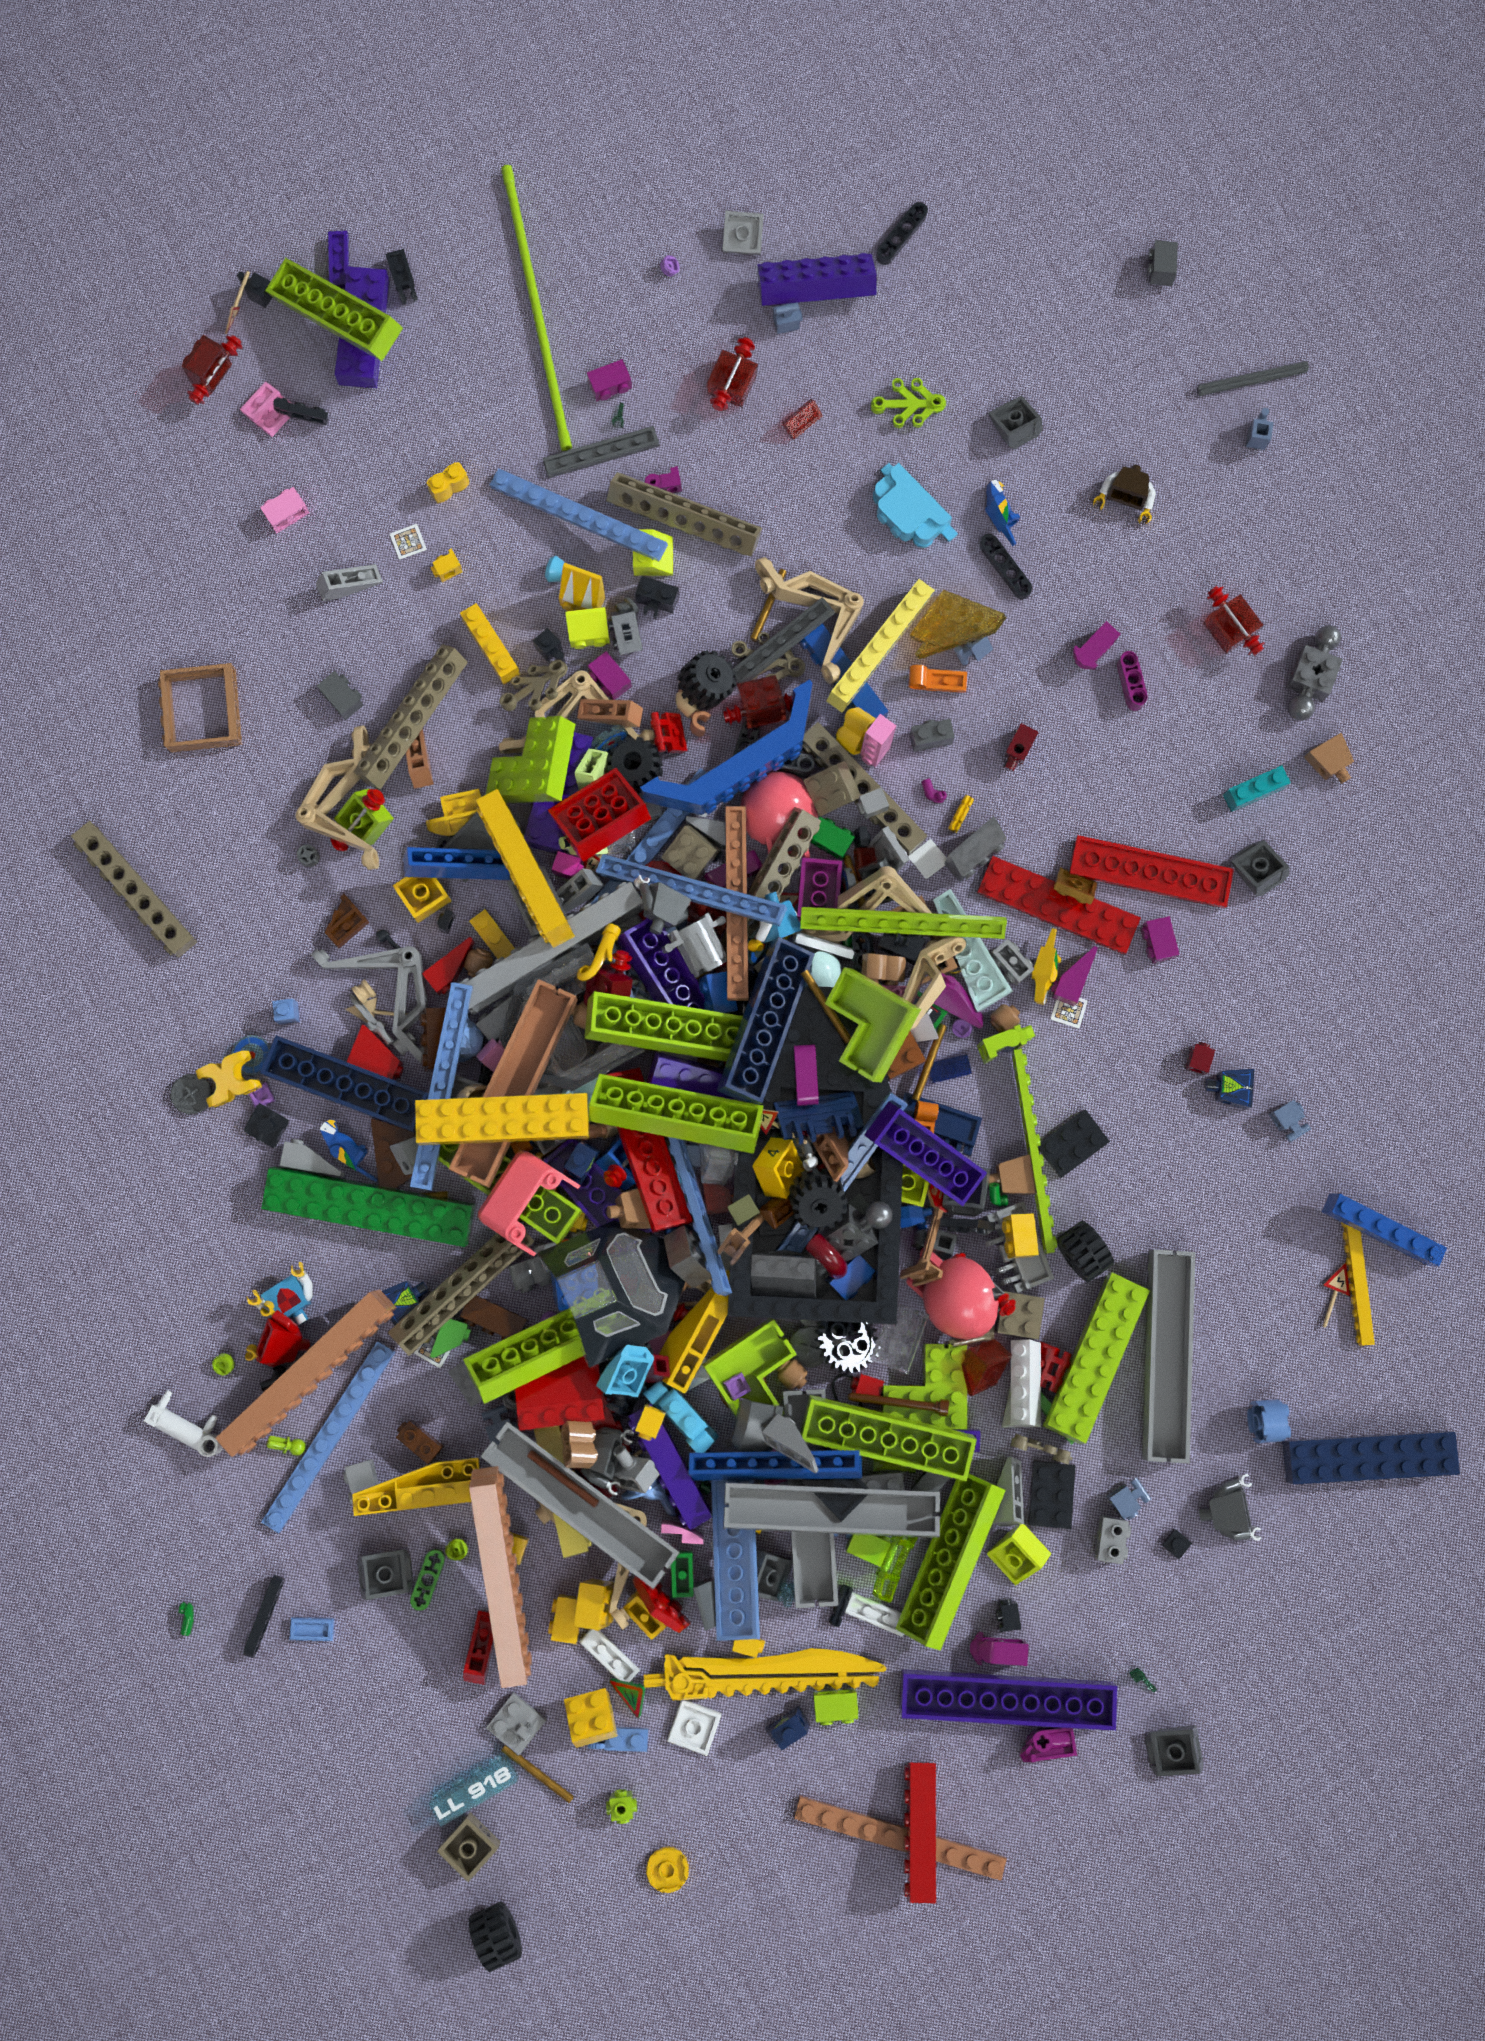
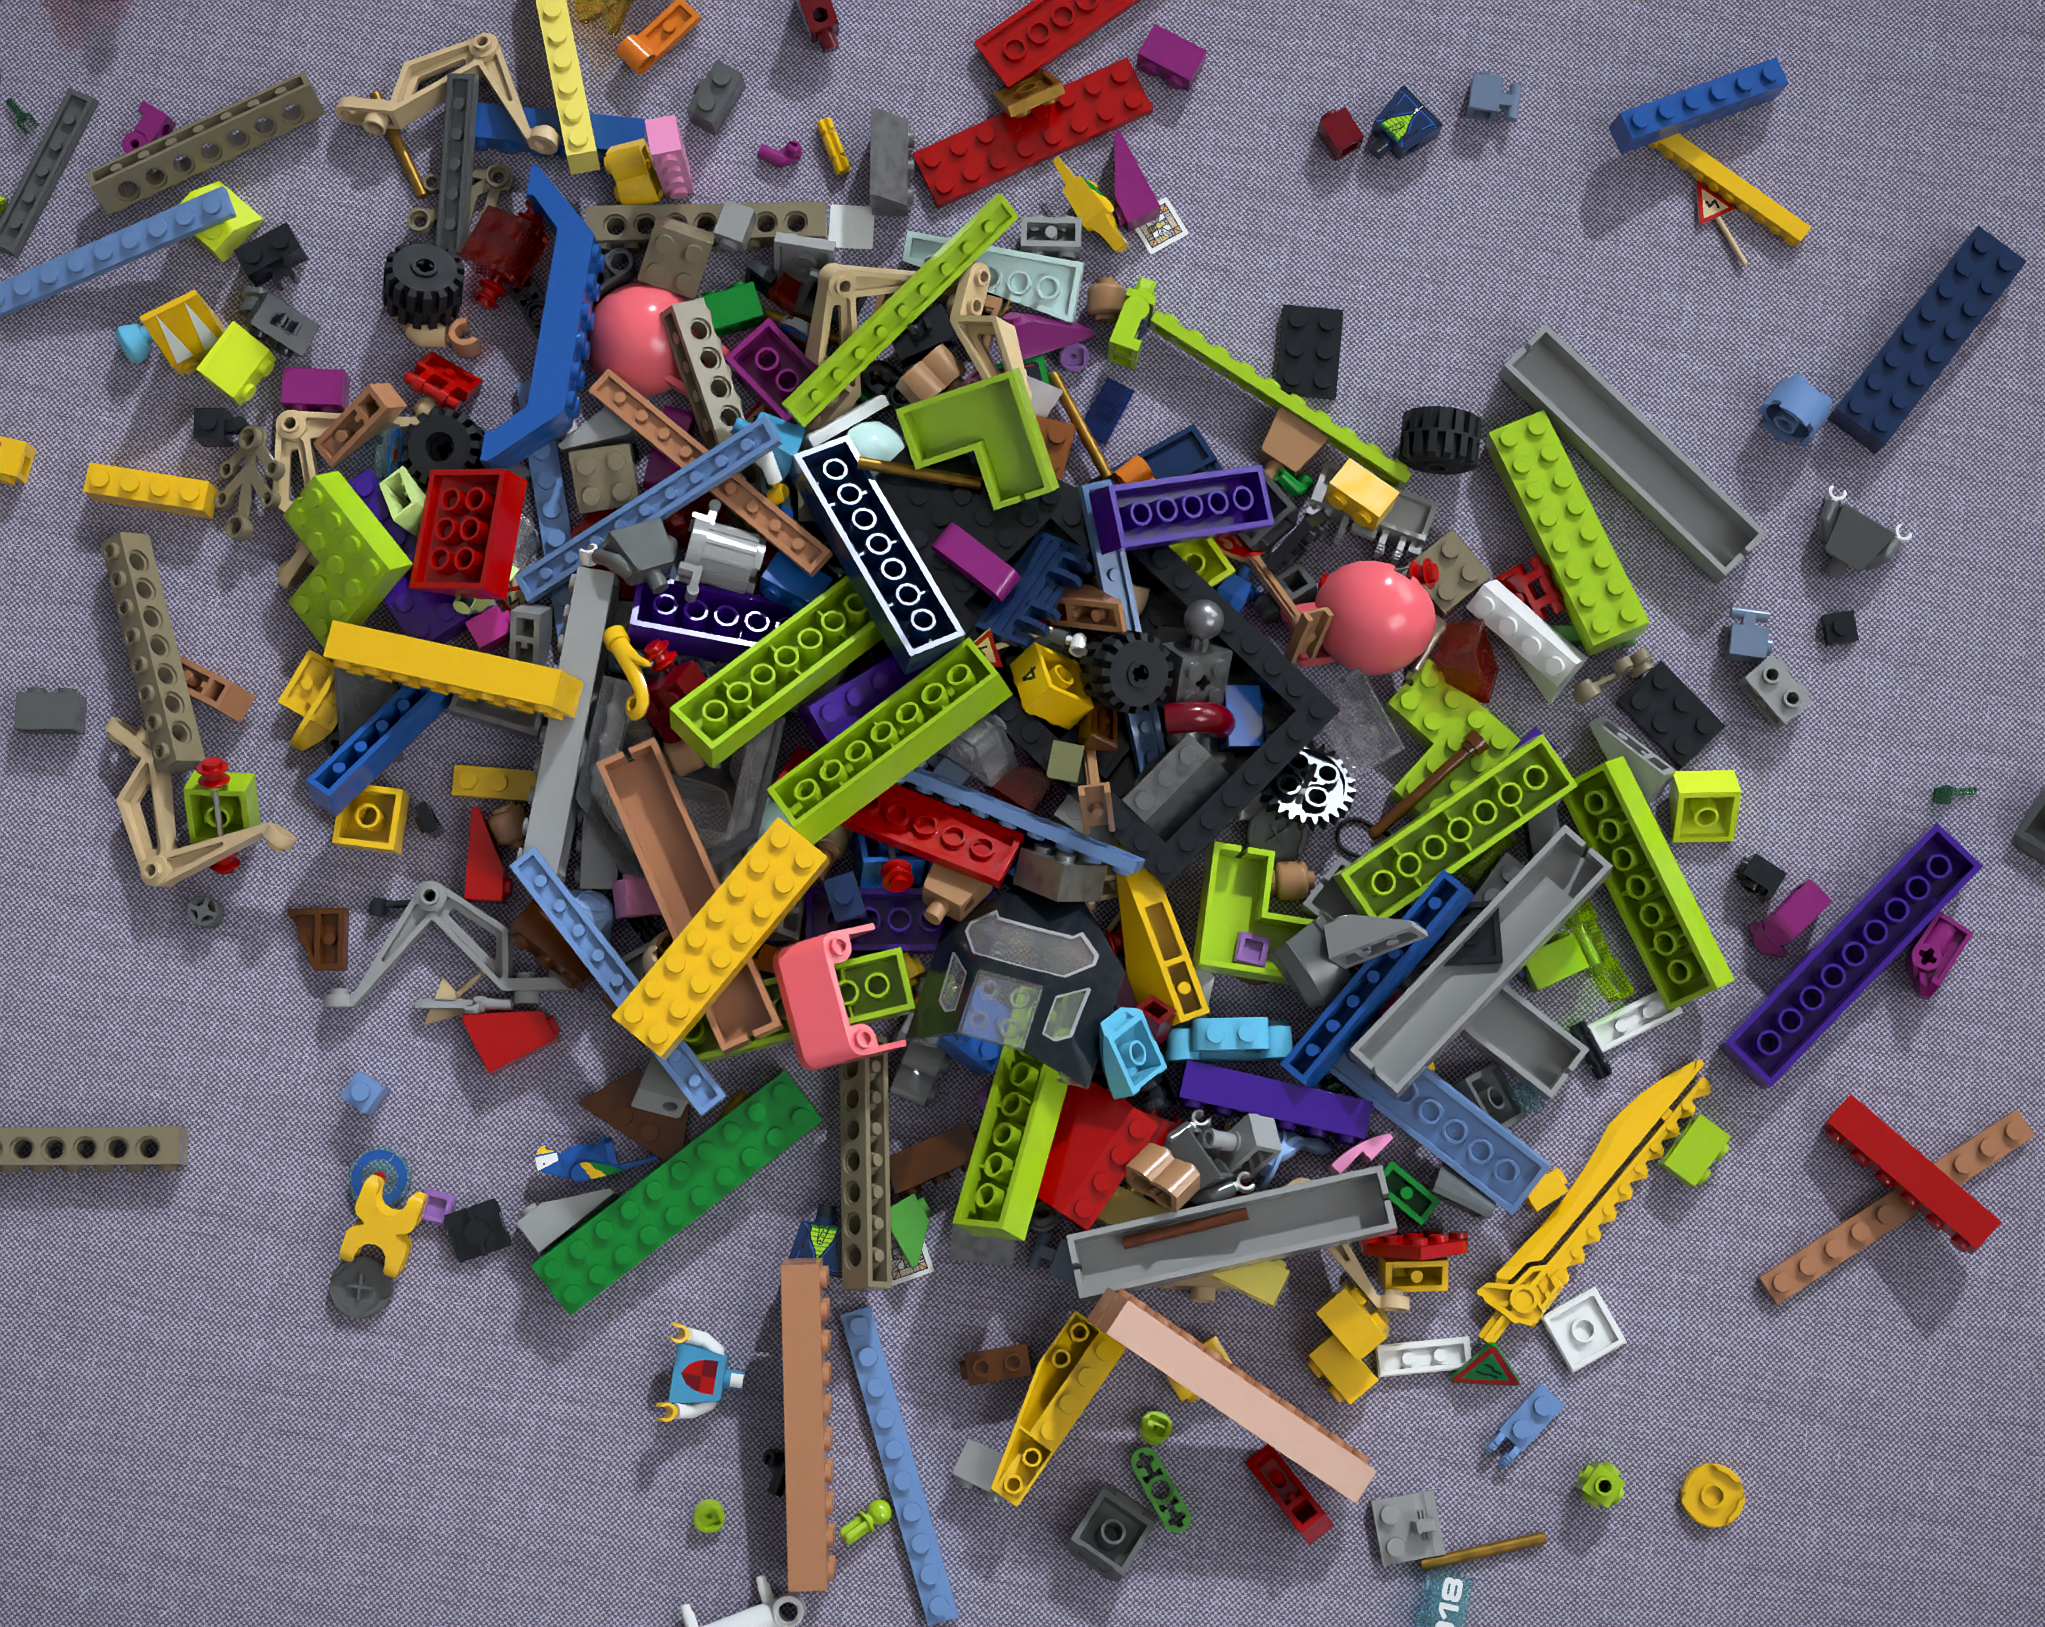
camera: 45 degrees left, 0 degrees up
red torso [245,1301,310,1367] -> none
dark blue brick [260,1035,429,1134] -> none
tan wheel [351,979,376,1004] -> none
yellow brick [564,1688,618,1748] -> none
yellow brick [635,1405,666,1441] -> none
dark blue torso [765,1706,810,1751] -> none
red brick [850,1373,885,1396] -> none

